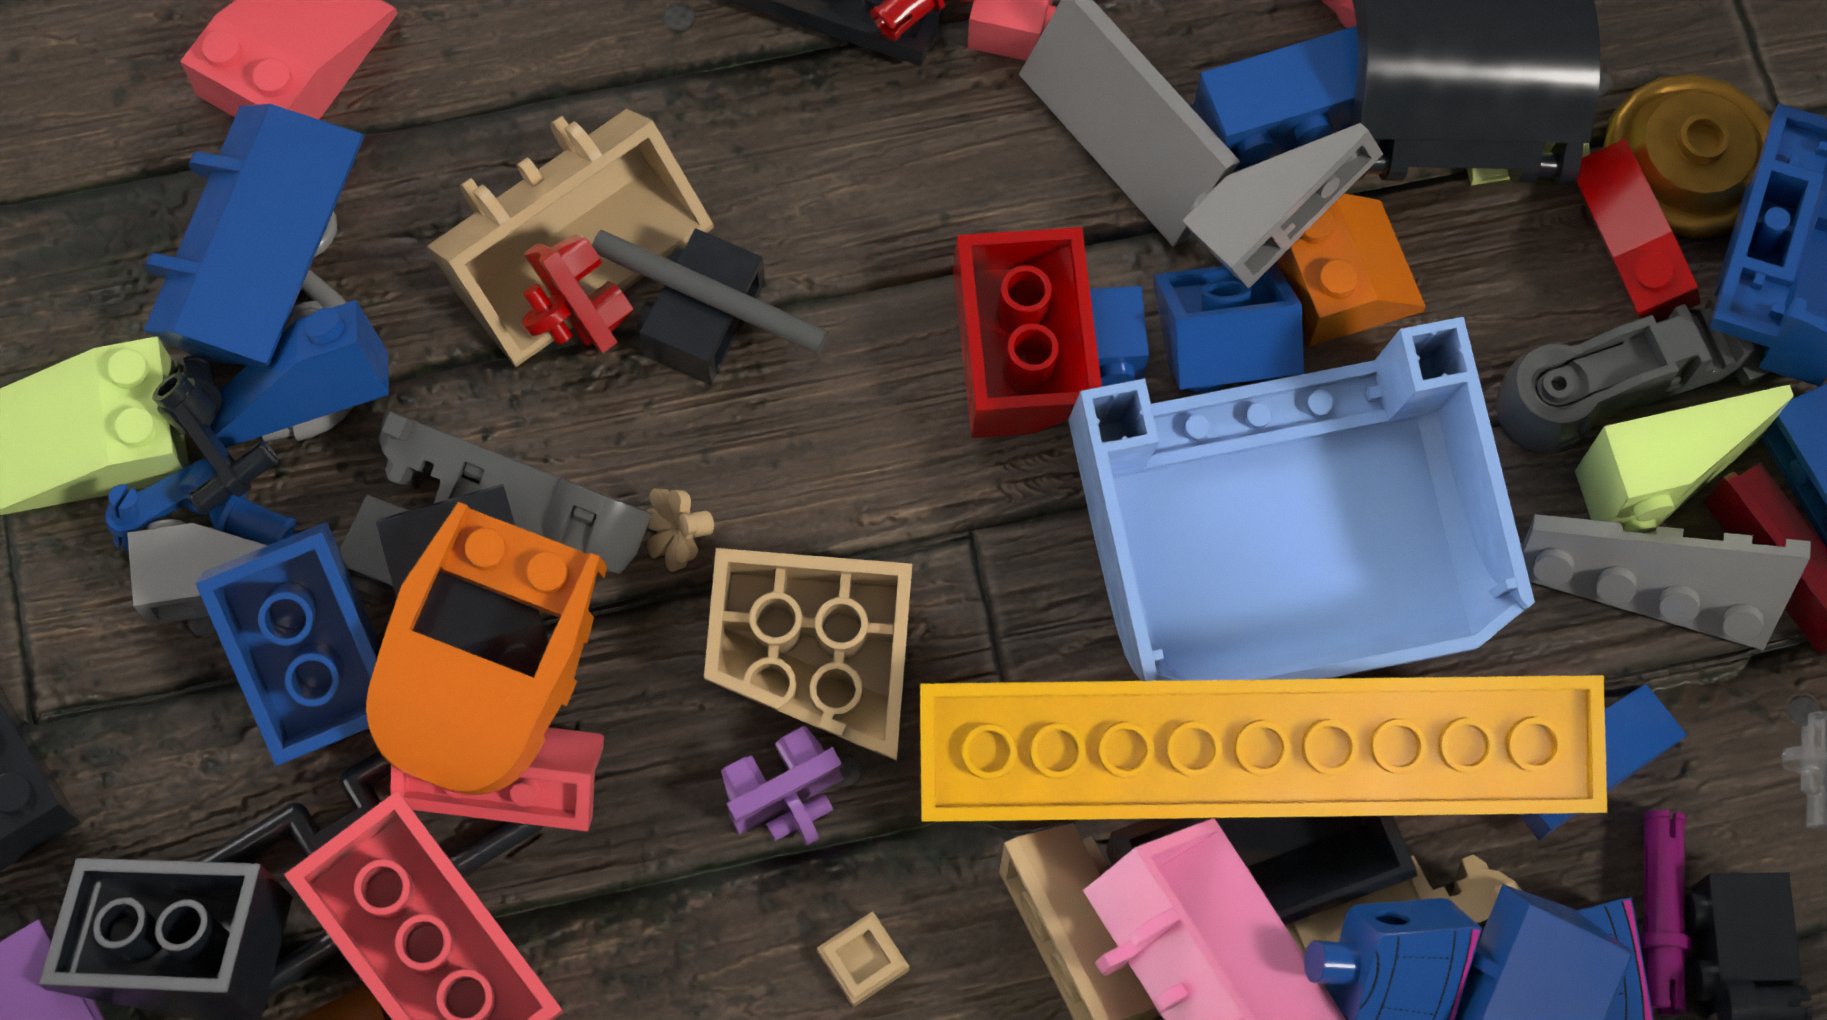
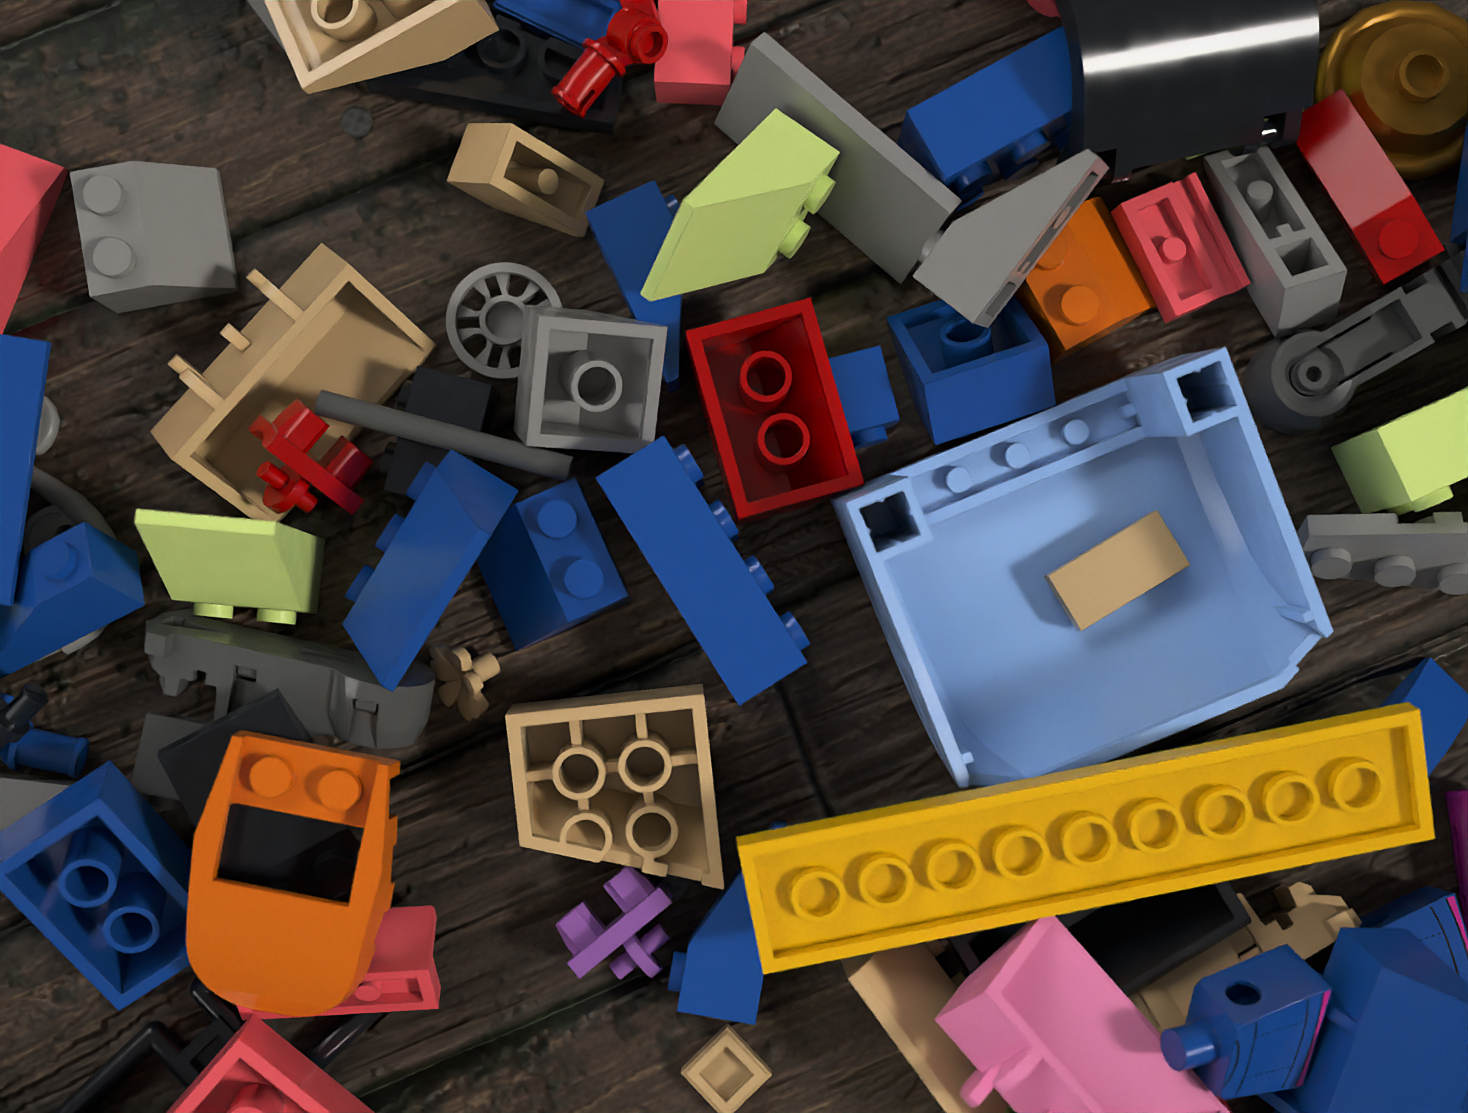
camera: 10 degrees left, 15 degrees up
none -> light grey slope [70,161,239,313]
none -> yellowish green slope [135,509,325,625]
none -> blue slope [343,449,519,692]
none -> tan slope [446,123,605,237]
none -> light grey wheel [446,262,562,381]
none -> blue slope [476,477,633,651]
none -> light grey slope [513,305,668,453]
none -> blue slope [585,180,683,394]
none -> blue brick [596,435,810,706]
none -> yellowish green slope [640,109,840,302]
none -> blue slope [667,820,788,1025]
none -> tan tile [1044,510,1190,631]
none -> coral plate [1110,172,1251,324]
none -> light grey slope [1203,144,1347,339]

